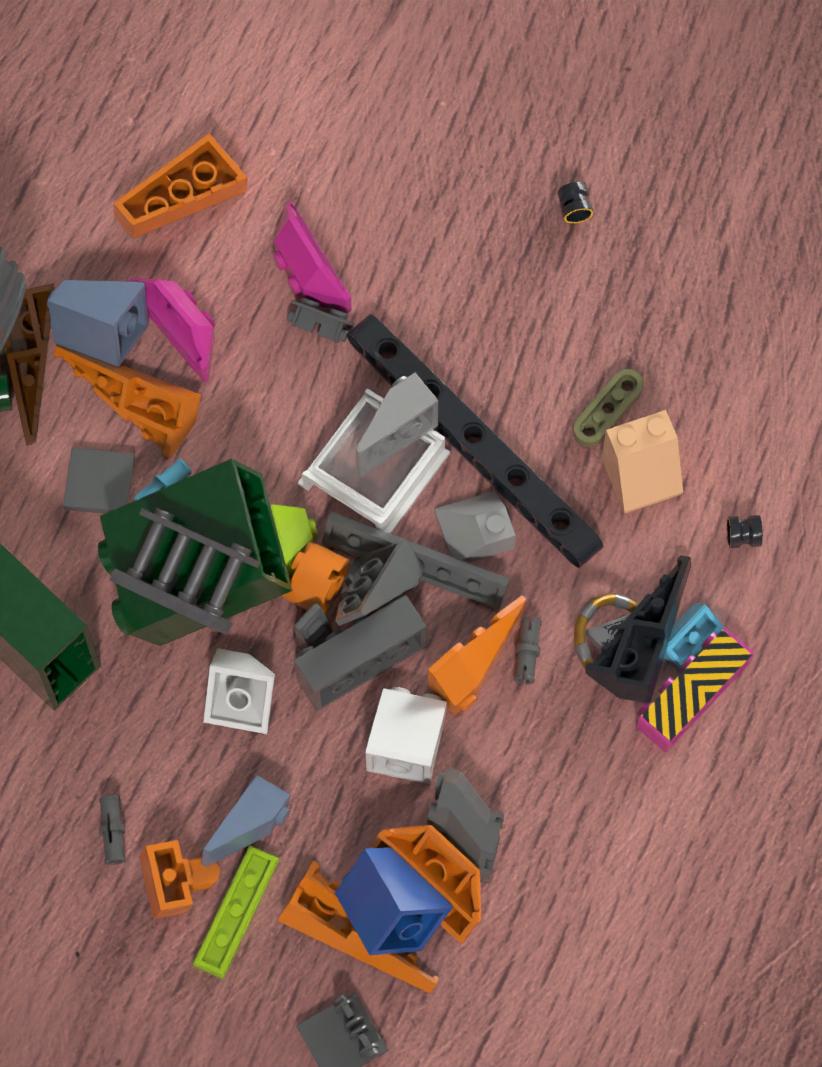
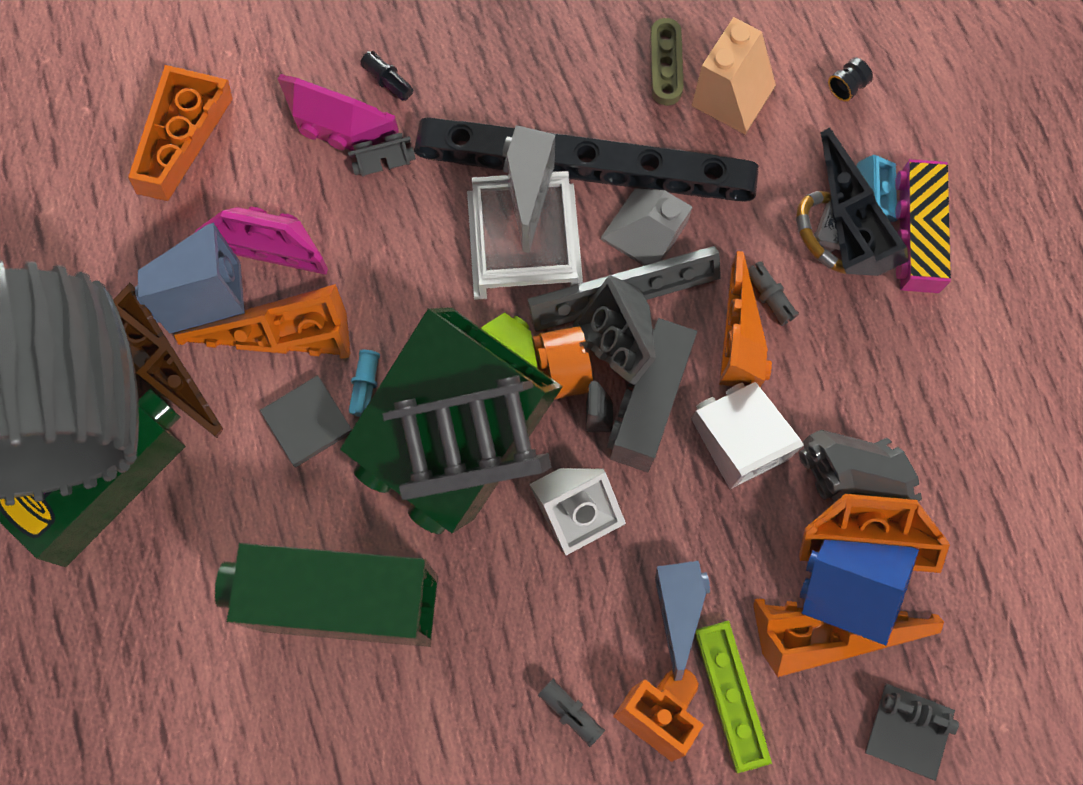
camera: 40 degrees left, 5 degrees up
none -> black axle [360,51,414,101]

